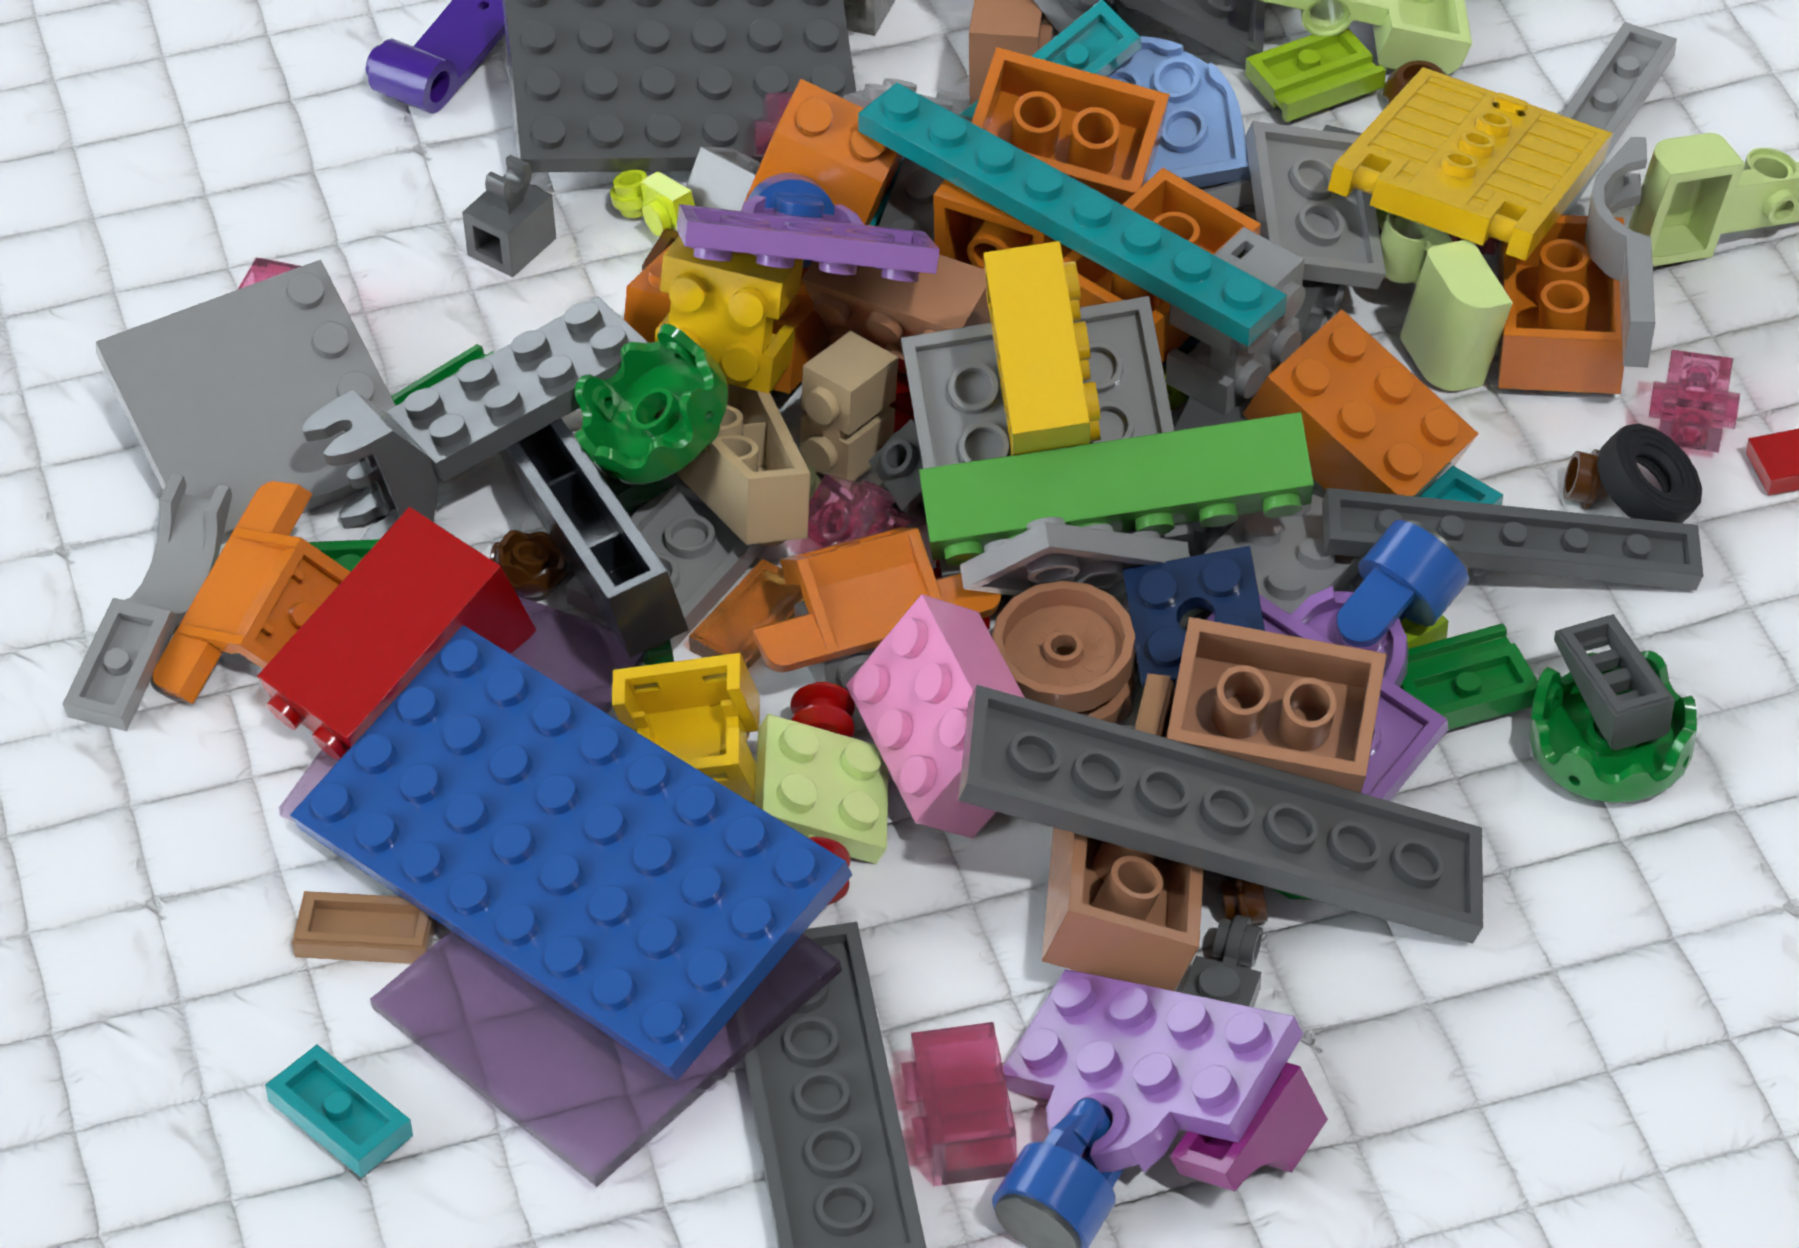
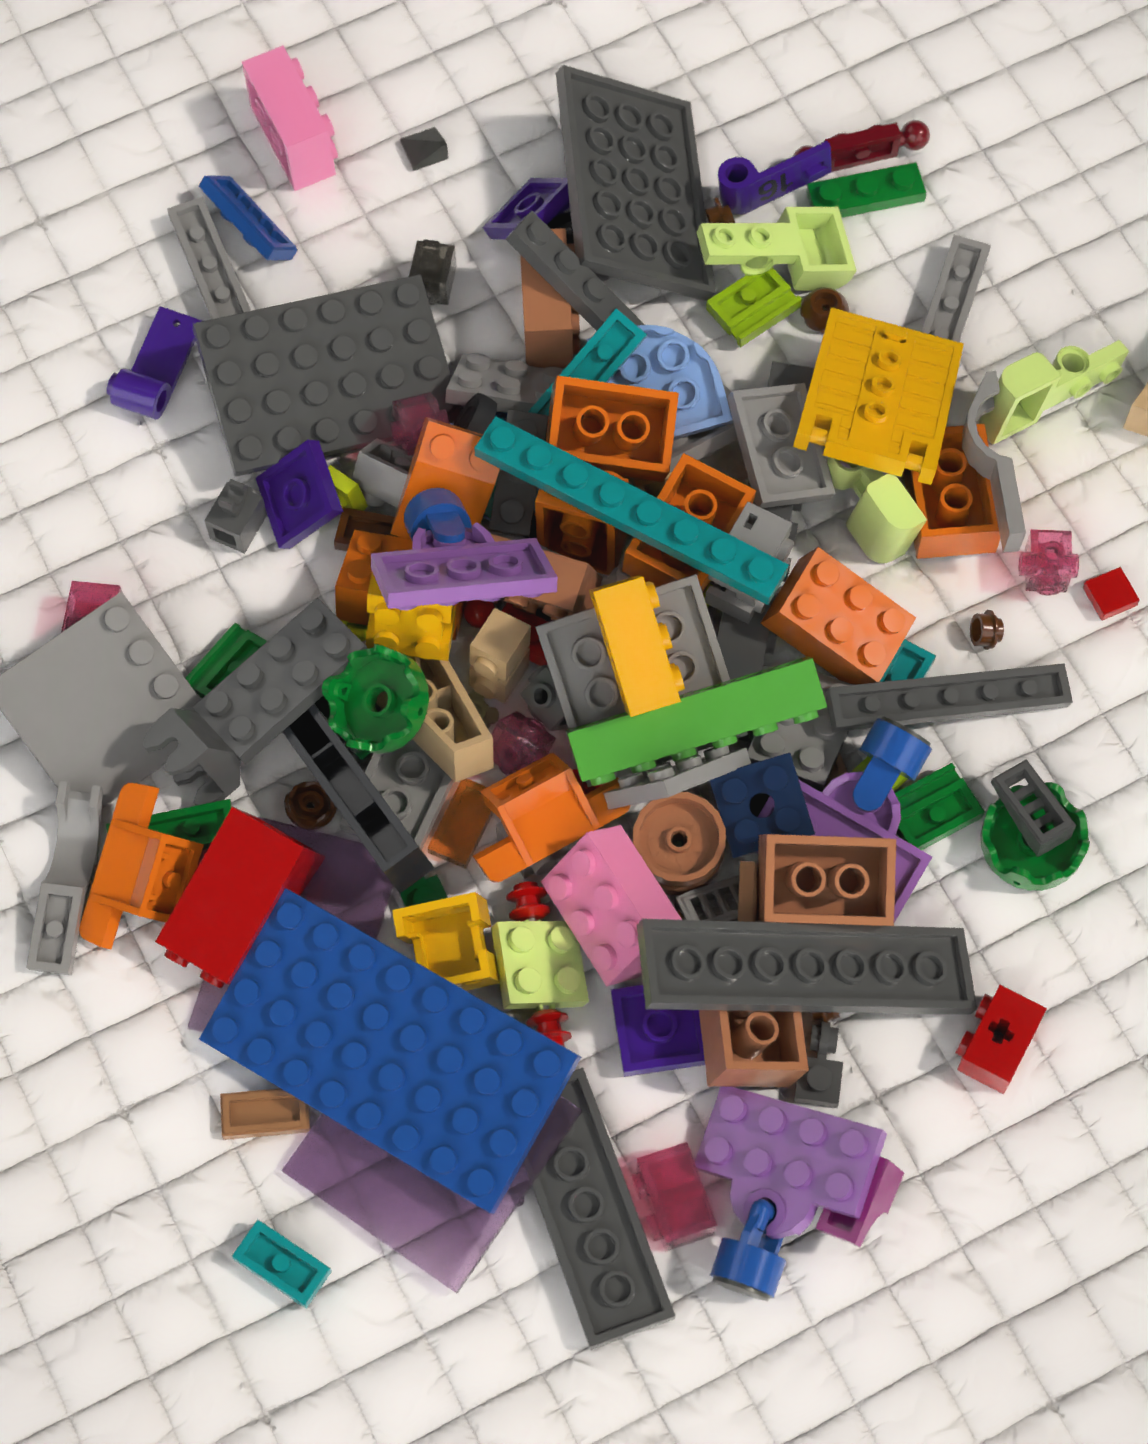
camera: 10 degrees left, 20 degrees up
black tyre [1597,423,1702,523] -> none
none -> dark purple plate [255,439,343,549]
none -> dark purple plate [610,985,705,1077]
none -> red brick [955,985,1047,1094]

